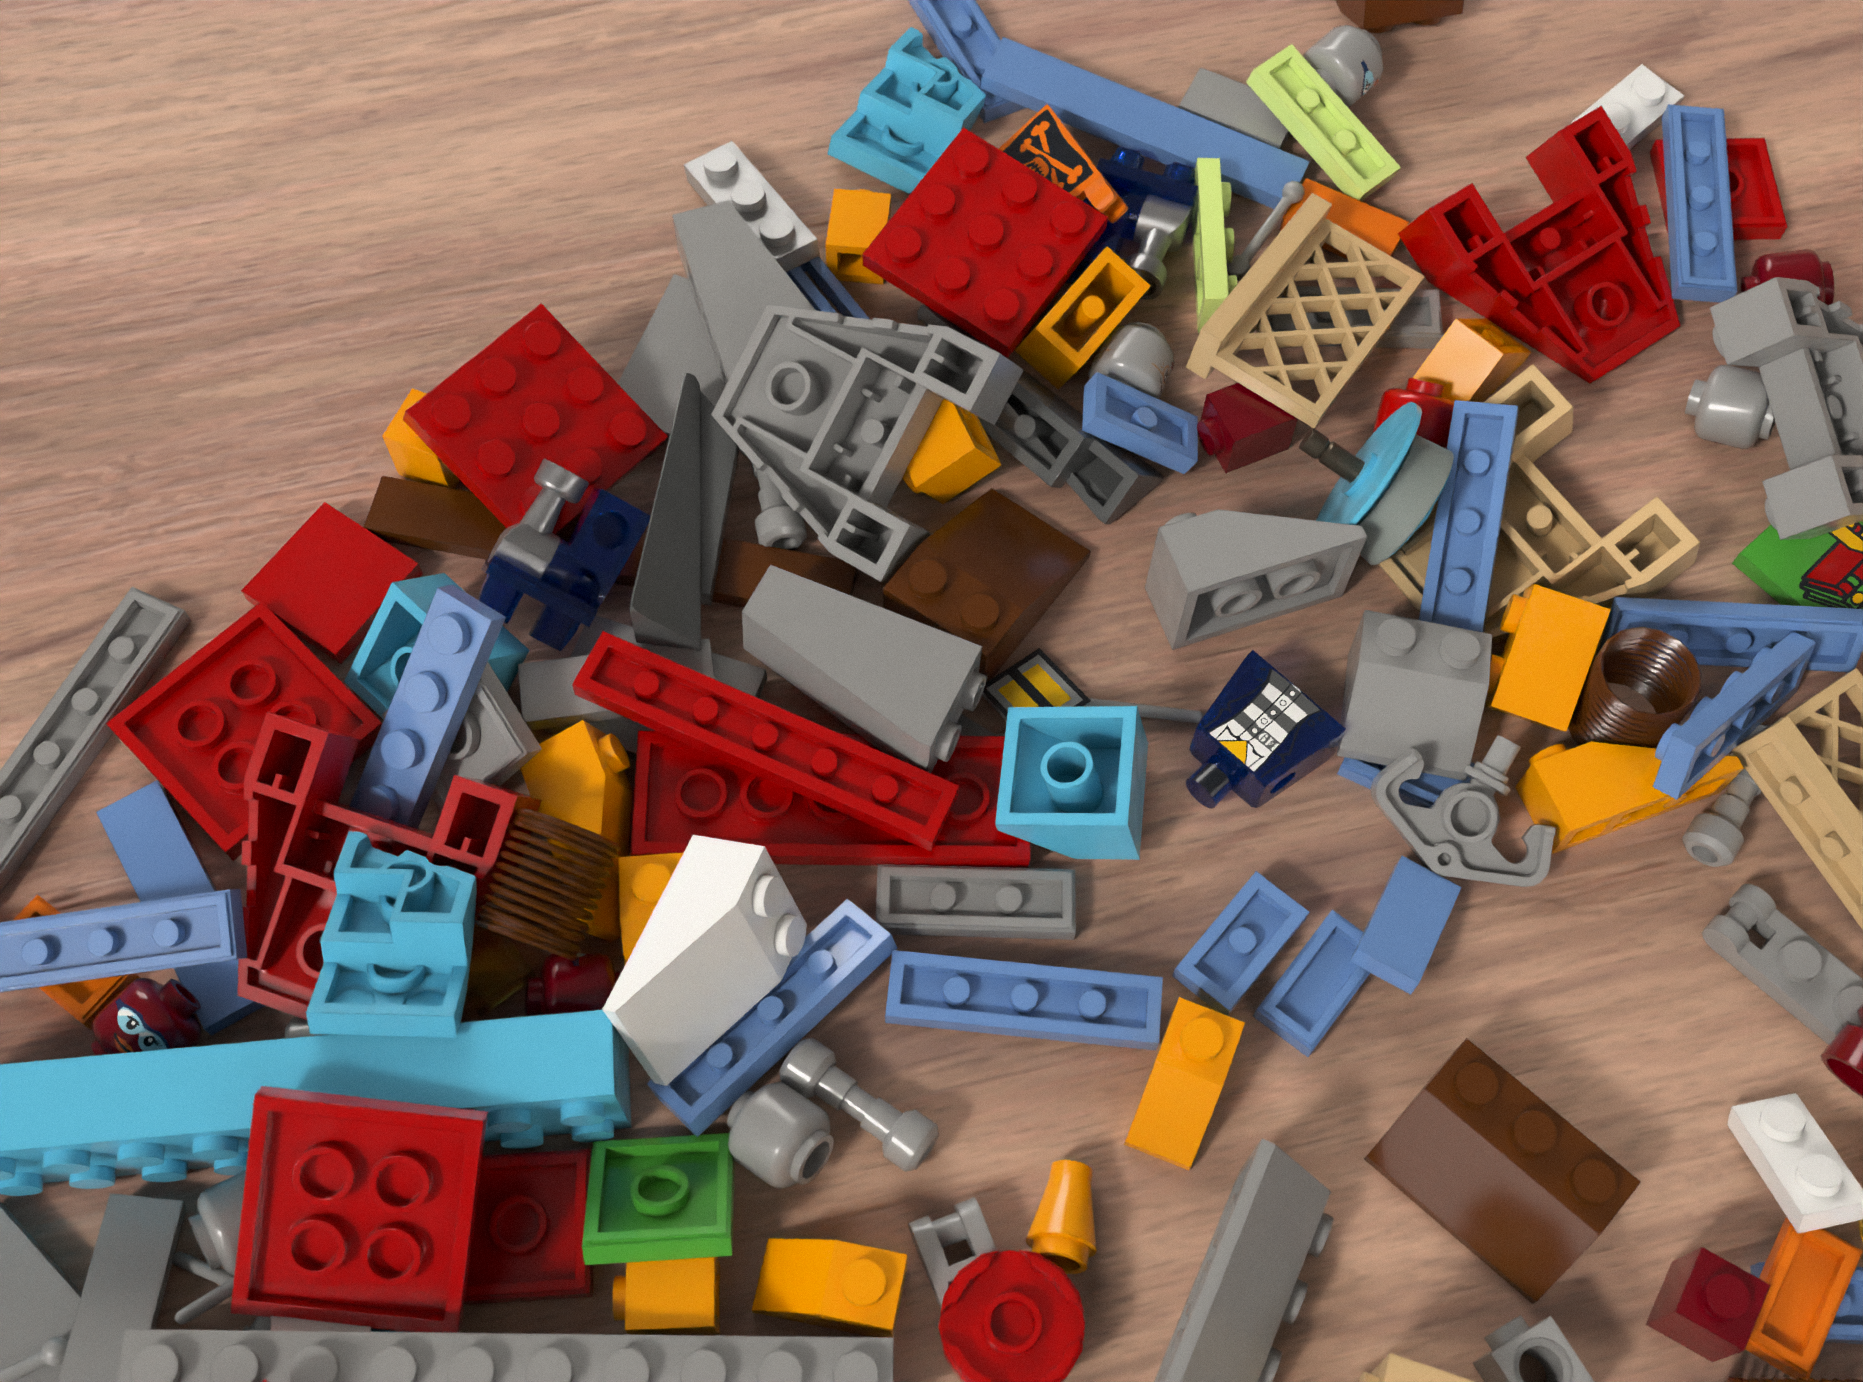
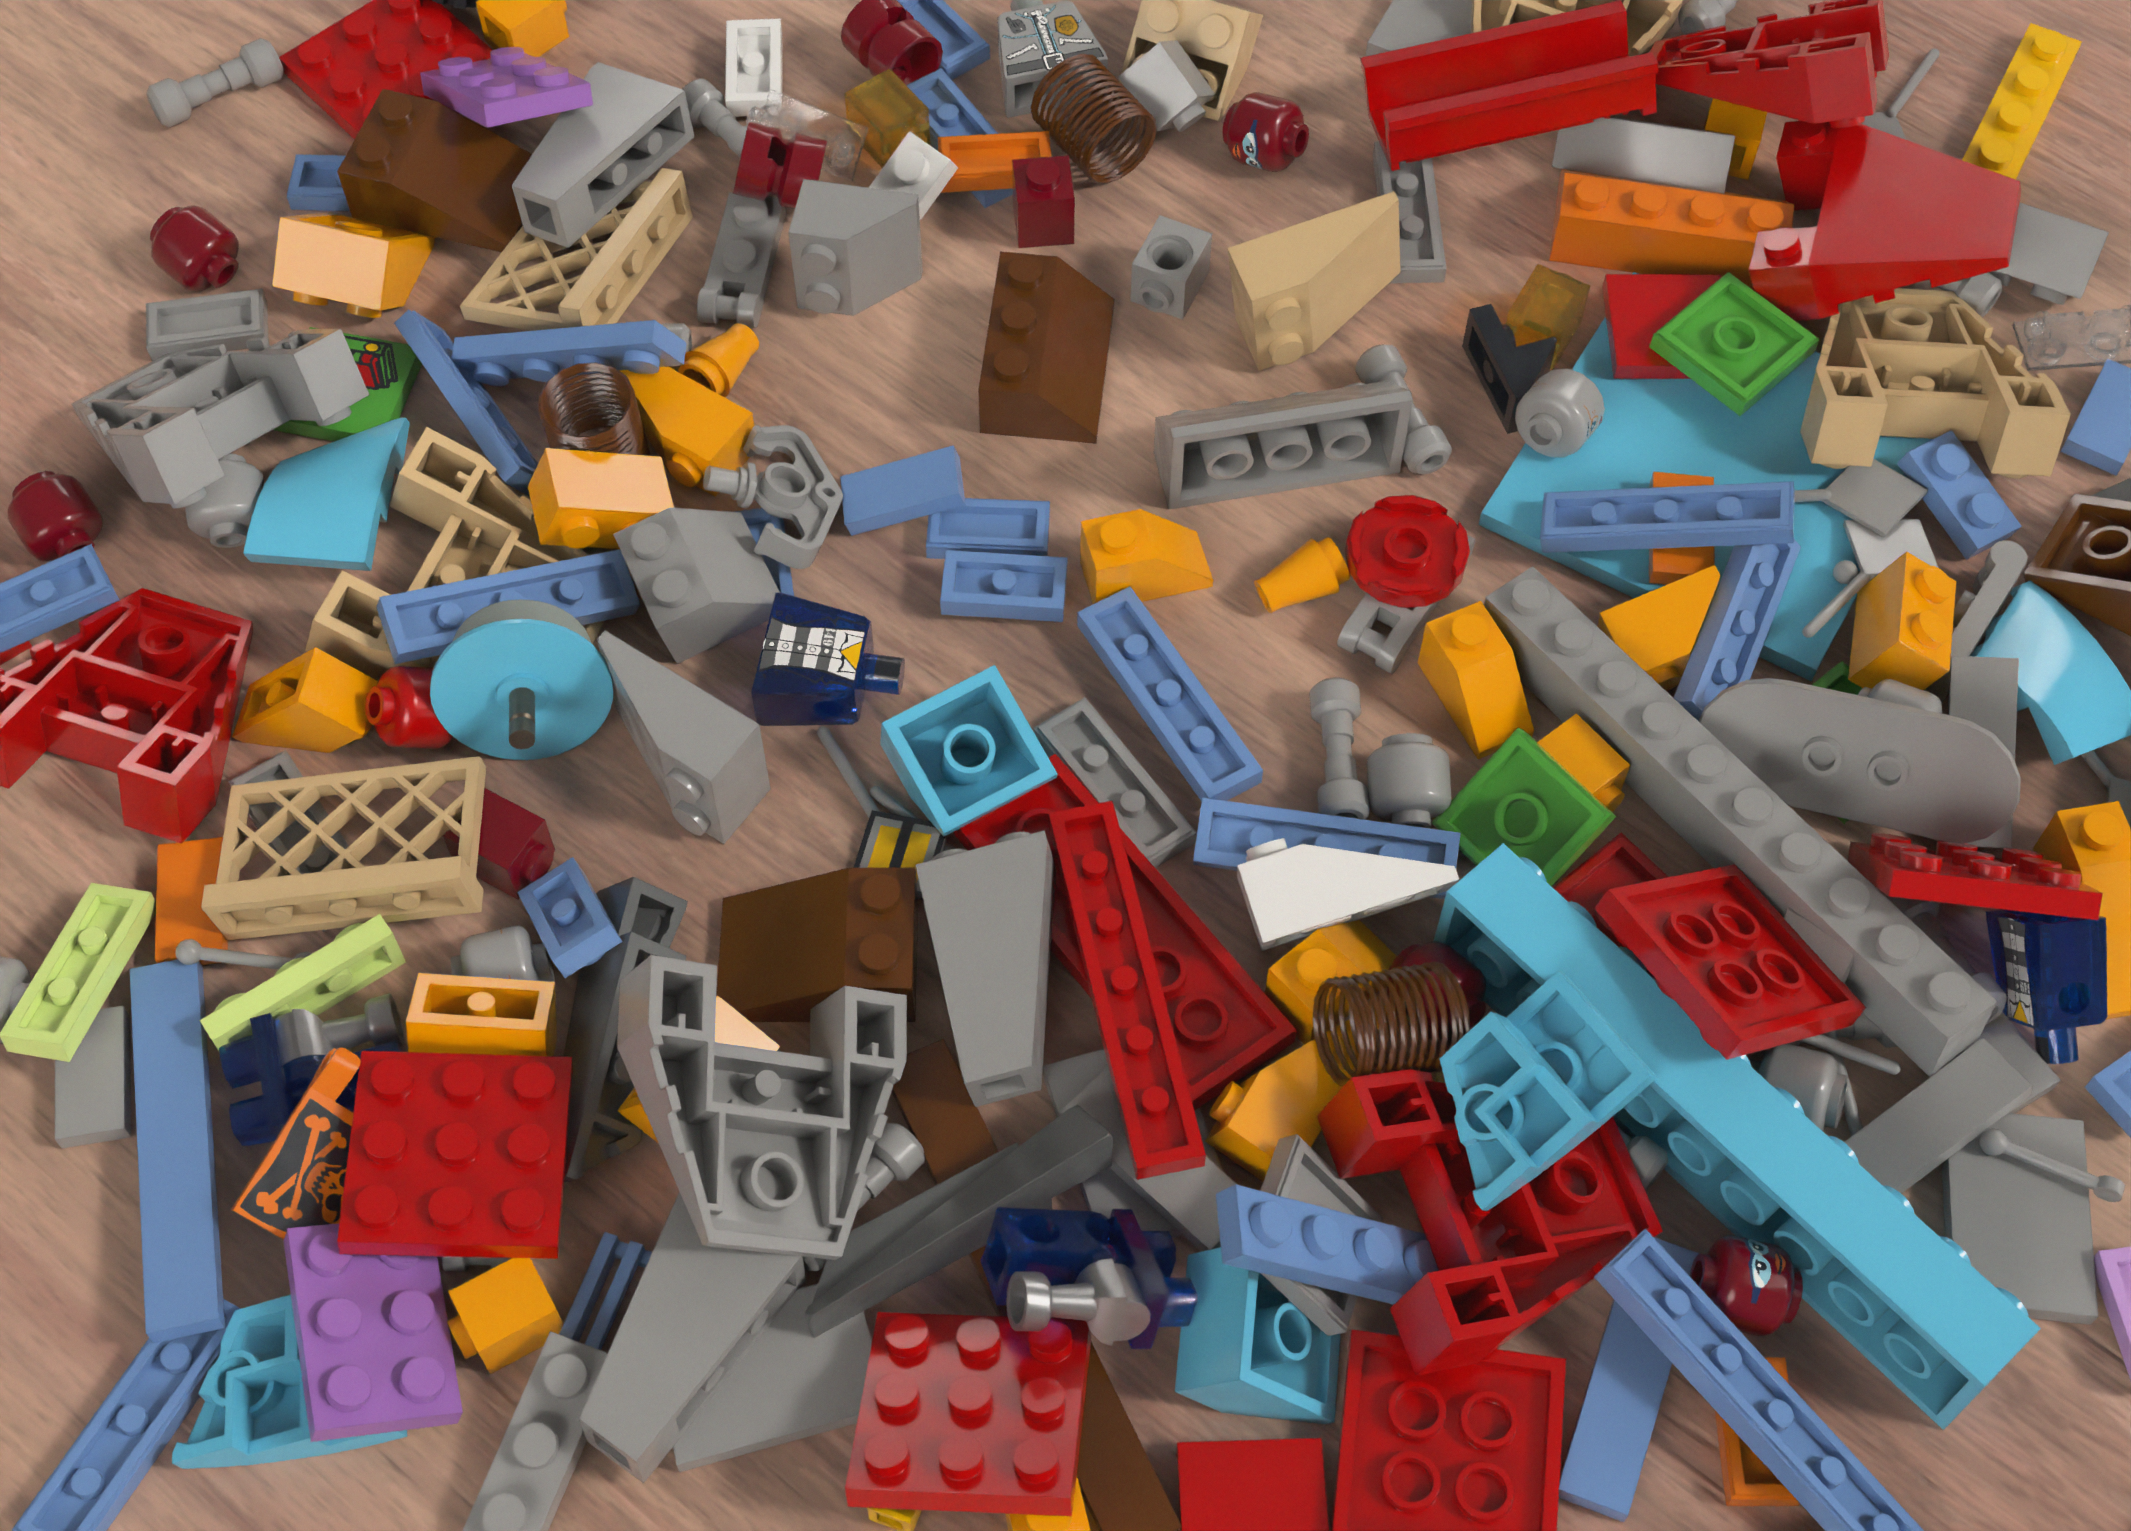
camera: 125 degrees left, 5 degrees down
none -> medium azure slope [243,418,410,571]
none -> medium lavender plate [284,1224,463,1442]
none -> light orange cone [678,323,759,398]
none -> light grey slope [788,179,923,316]

